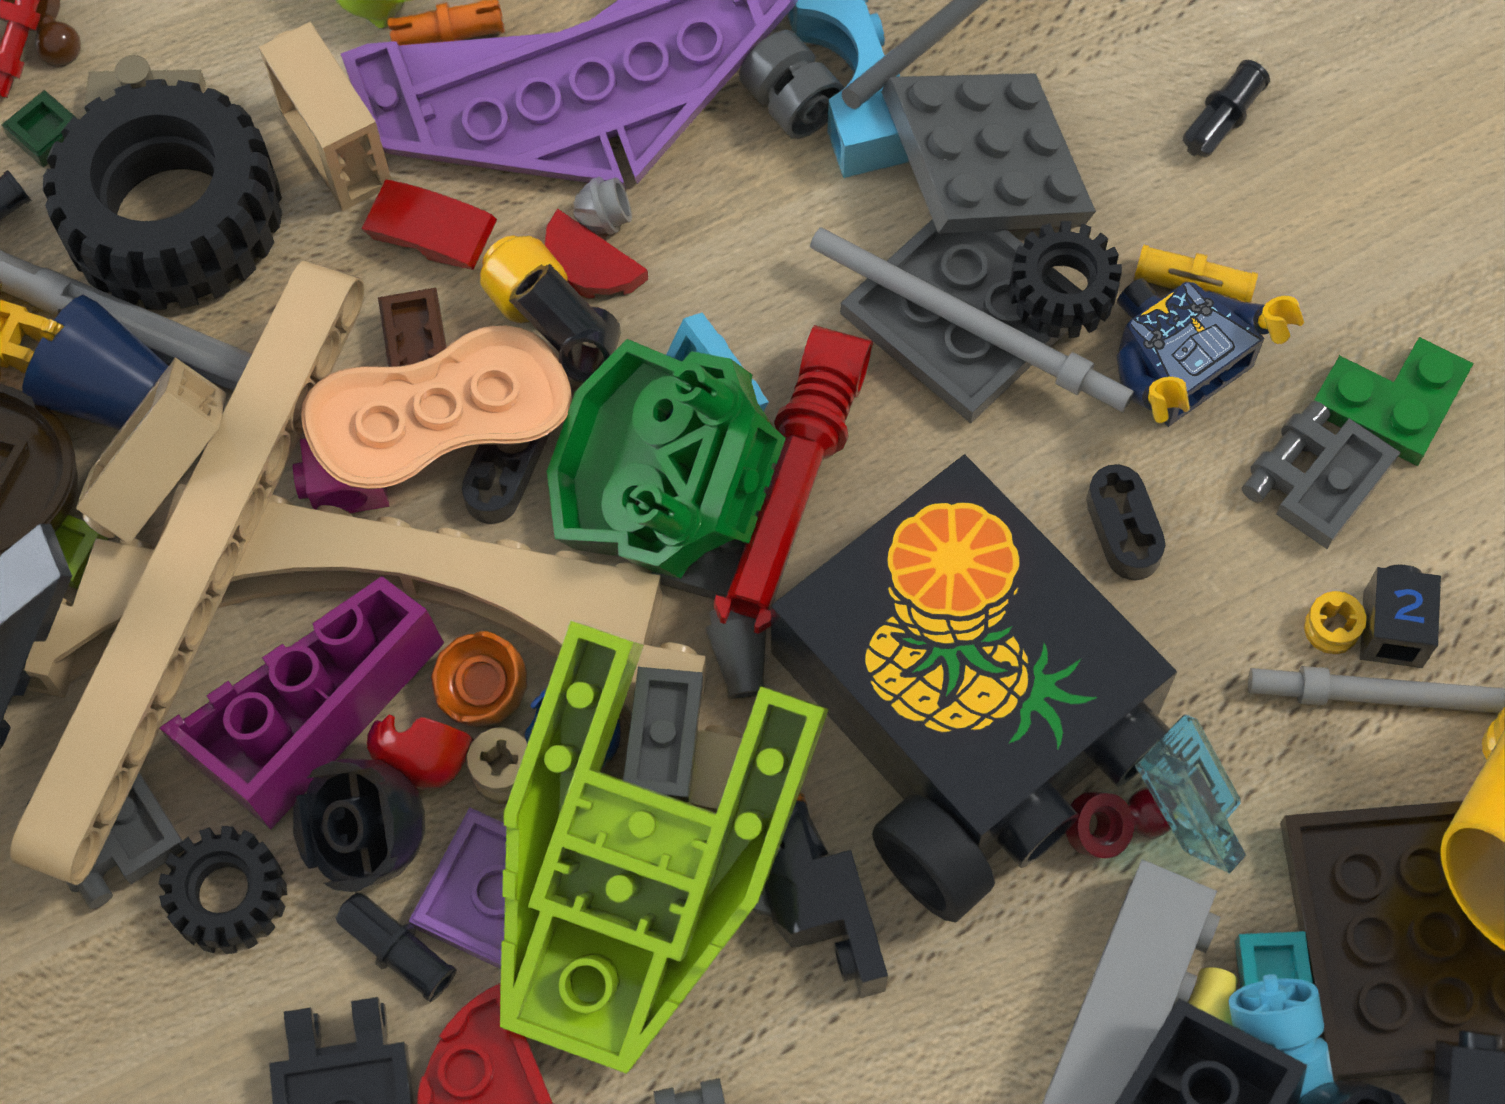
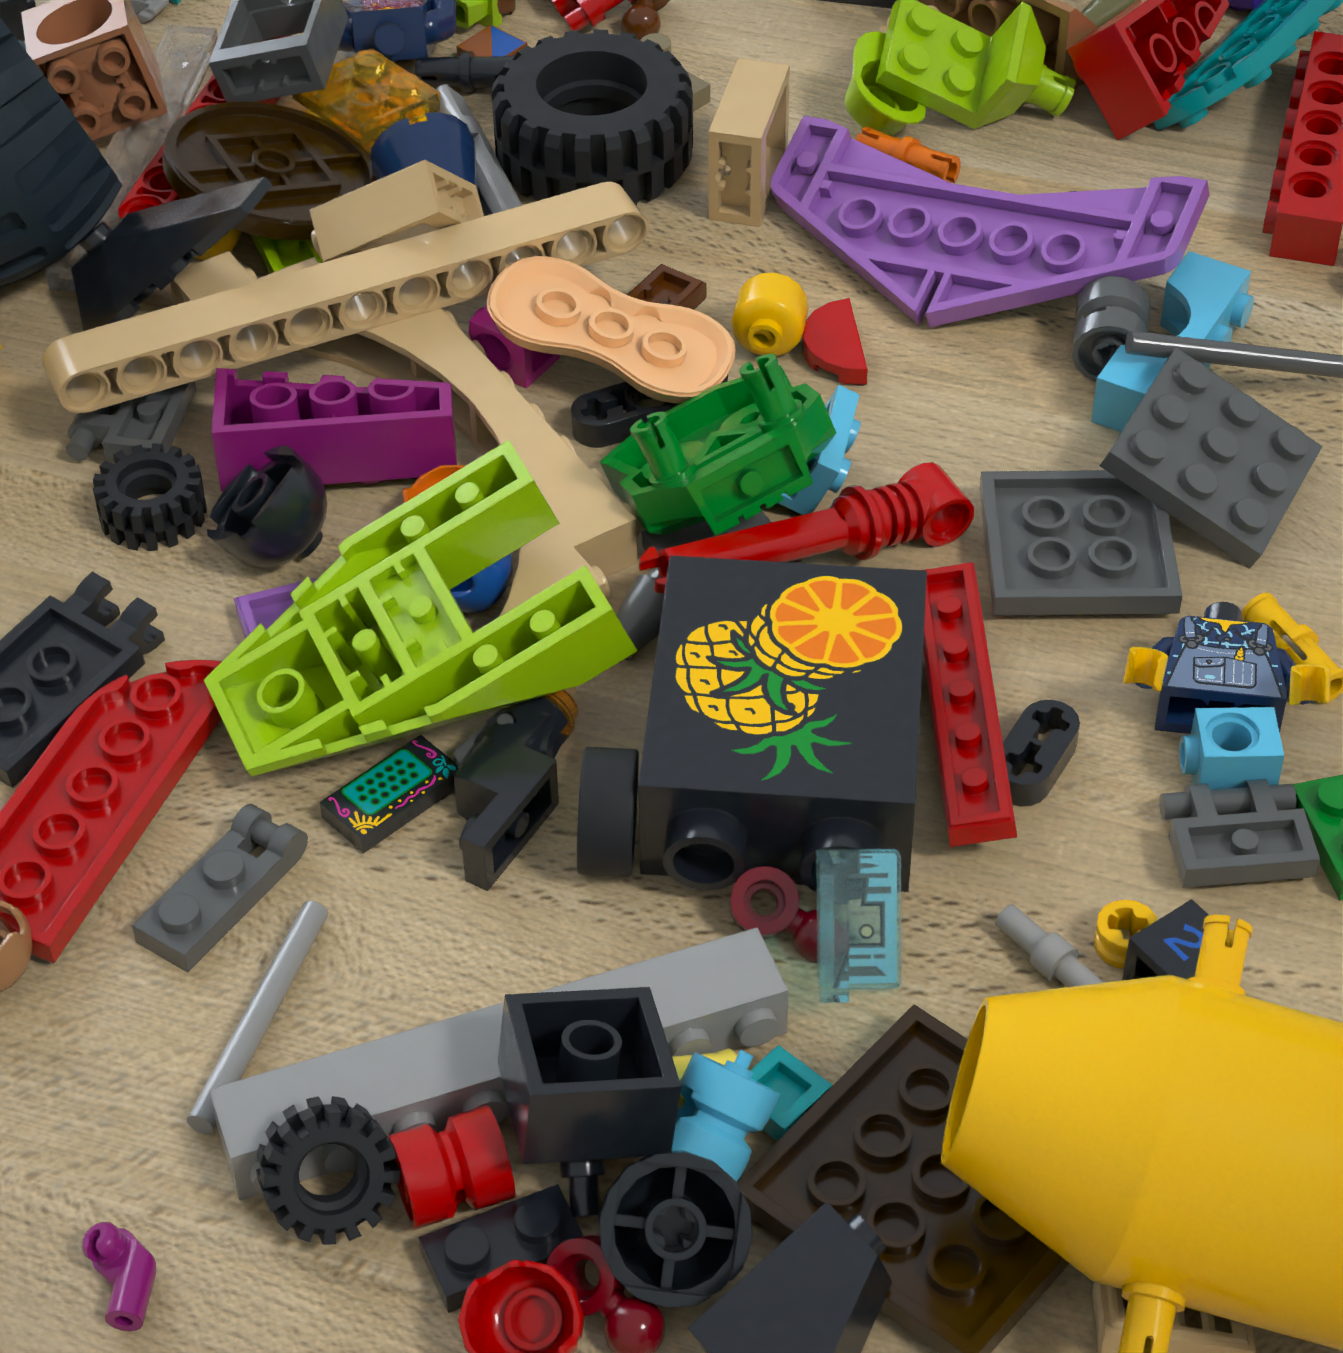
camera: 45 degrees right, 20 degrees down
black axle [336,892,457,1002] -> none
red slope [361,179,497,270] -> none
red hair [367,714,474,790] -> none
black piece [509,264,621,383] -> none
light grey plate [574,177,632,234] -> none
dark grey plate [623,666,703,803] -> none
light grey bar [810,227,1134,413] -> none
black tyre [1009,221,1122,339] -> none
none -> tile [319,734,457,854]
none -> red tile [923,562,1017,847]
none -> medium azure brick [1179,707,1284,790]

